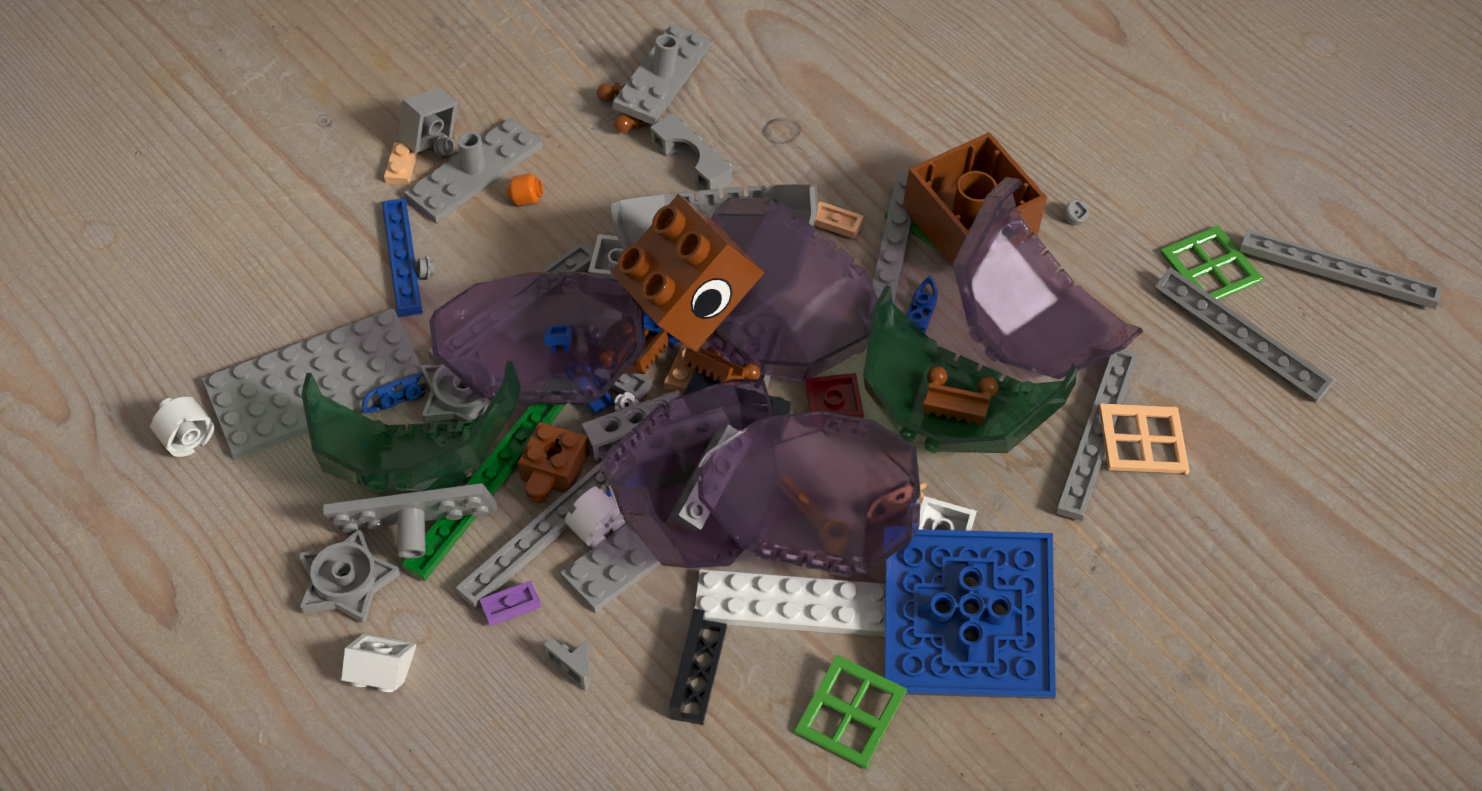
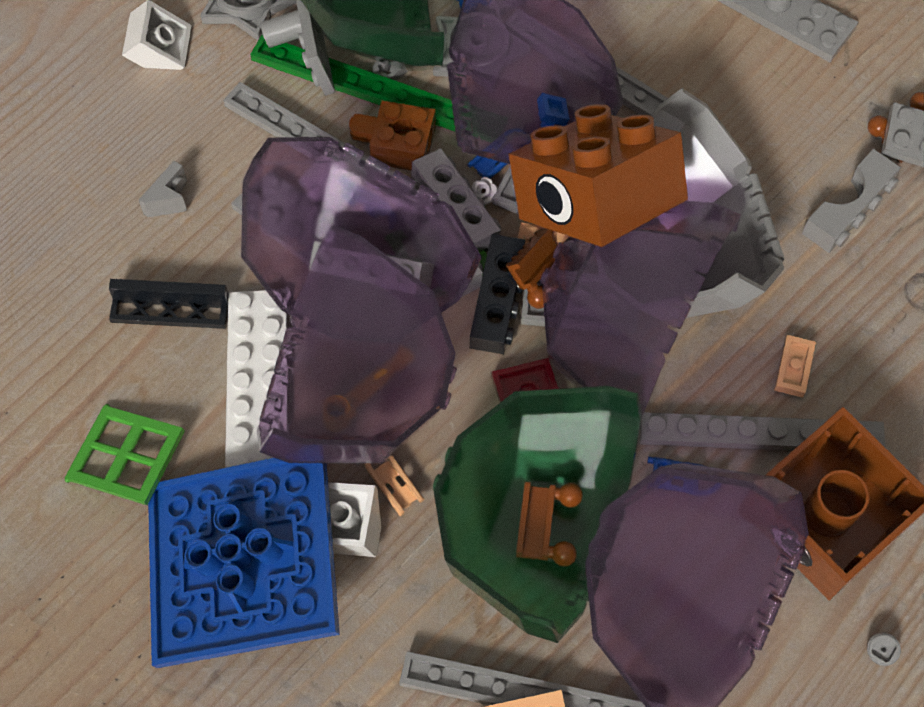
camera: 80 degrees right, 10 degrees up
medium lavender plate [479,580,541,627] -> none
orange head [506,173,543,207] -> none

